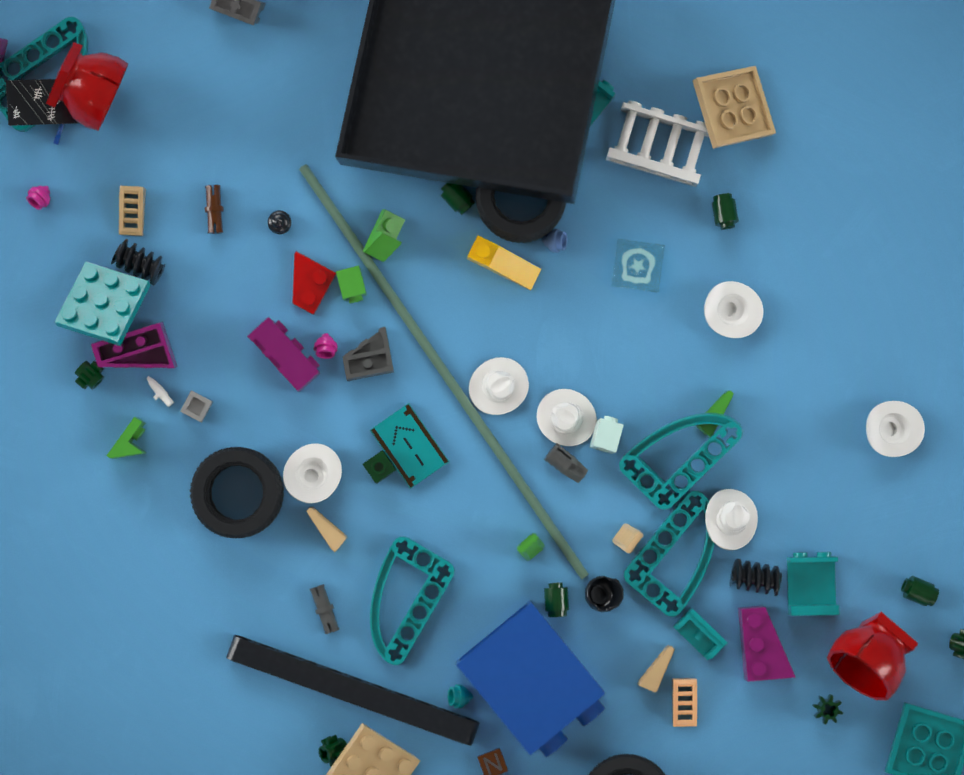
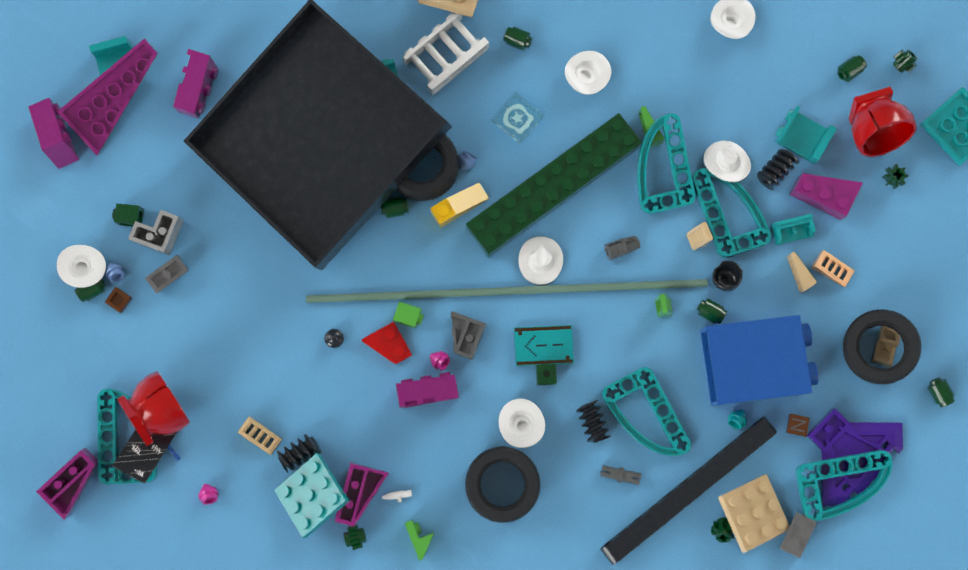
camera: 55 degrees left, 5 degrees down
light grey plate [180,390,213,423] -> none
reddish brown pin [205,185,224,234] -> none
tan slope [307,507,347,552] -> none
bright green slope [362,209,405,262] -> none
white hat [537,389,597,446] -> none
light aqua brick [589,416,624,454] -> none
none -> dark green brick [466,113,642,258]
none -> black piece [576,400,612,443]

